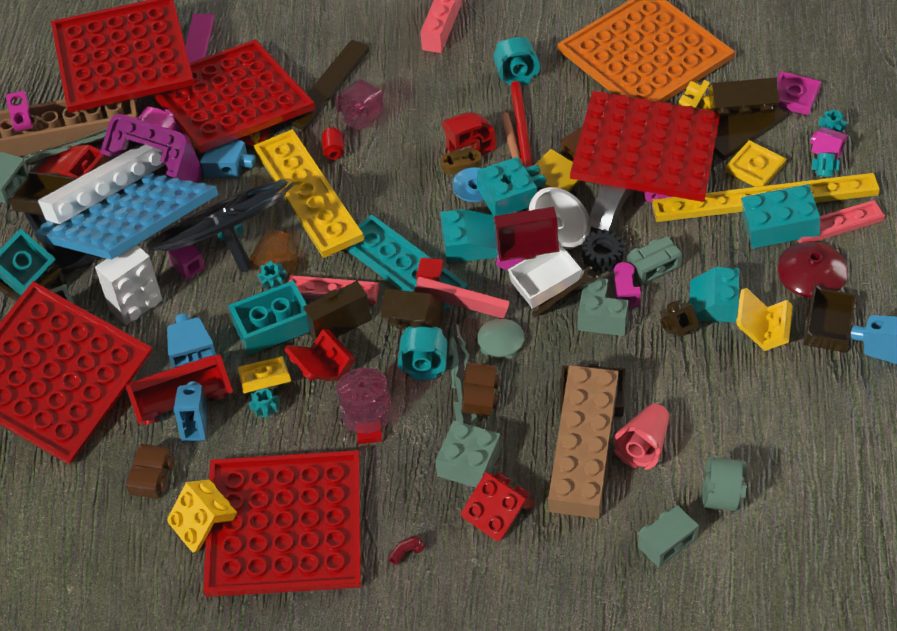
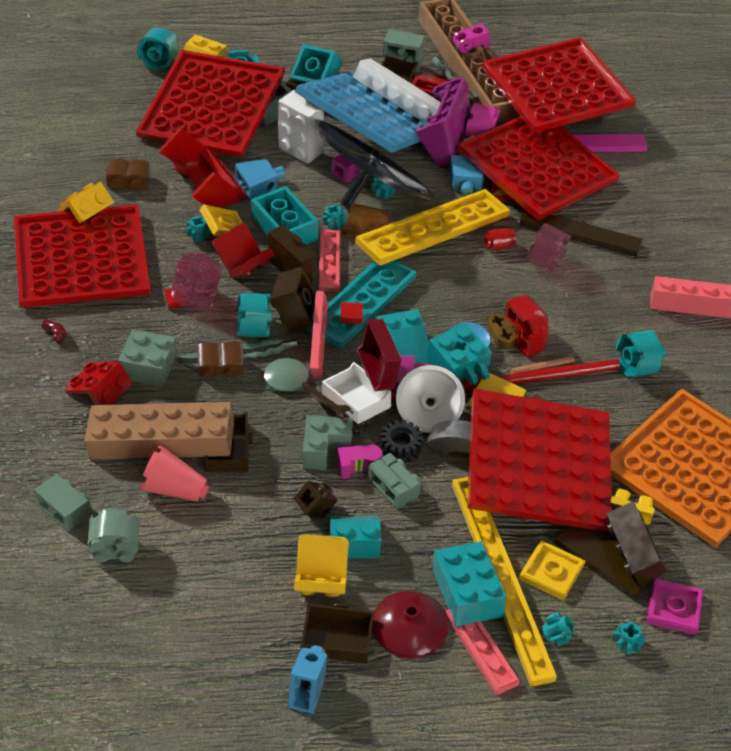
camera: 75 degrees right, 5 degrees down
dark azure torso [174,382,207,442] -> none
dark pink brick [810,127,848,160] -> none

